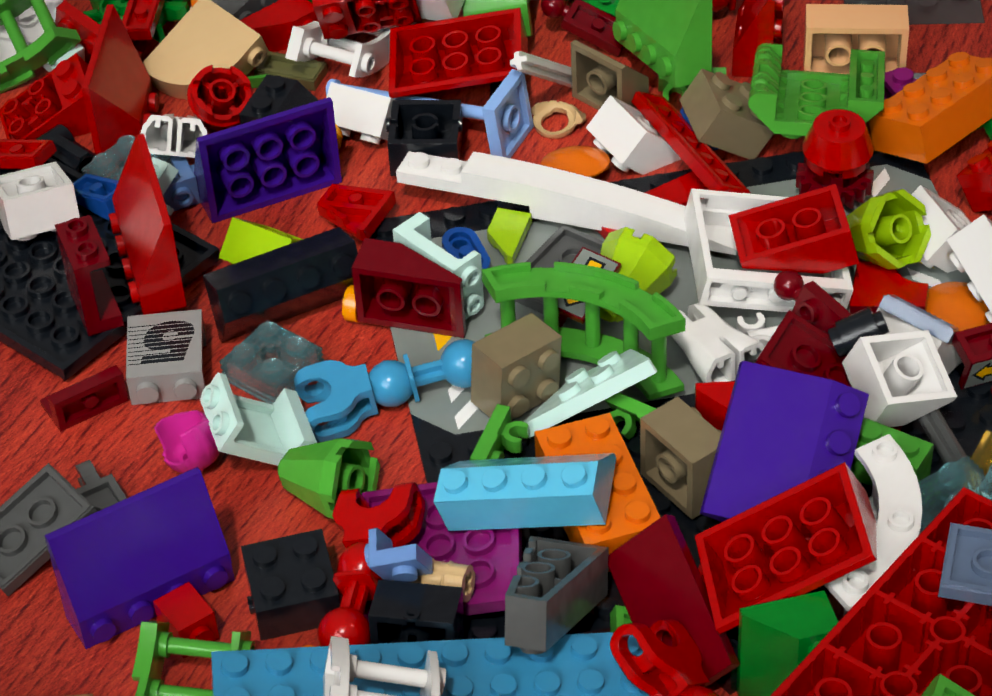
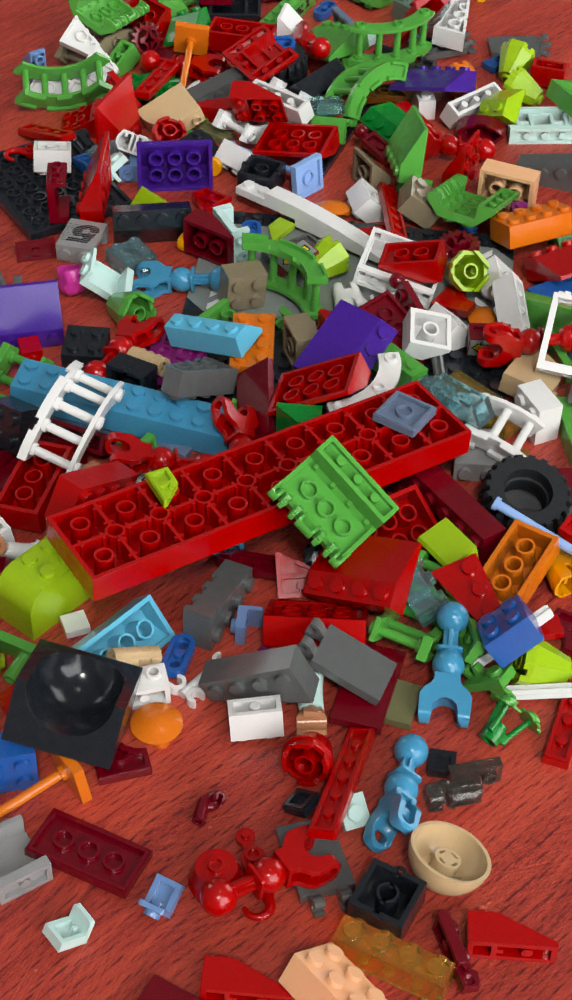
camera: 15 degrees right, 0 degrees up
medium blue bracket [364,528,433,582] -> none
white axle [510,51,572,88] -> none
light aqua wing [524,349,657,438] -> none
tan piece [531,100,586,139] -> none
red cone [802,109,874,179] -> none
black brick [827,307,890,358] -> none
tile [878,294,959,343] -> none

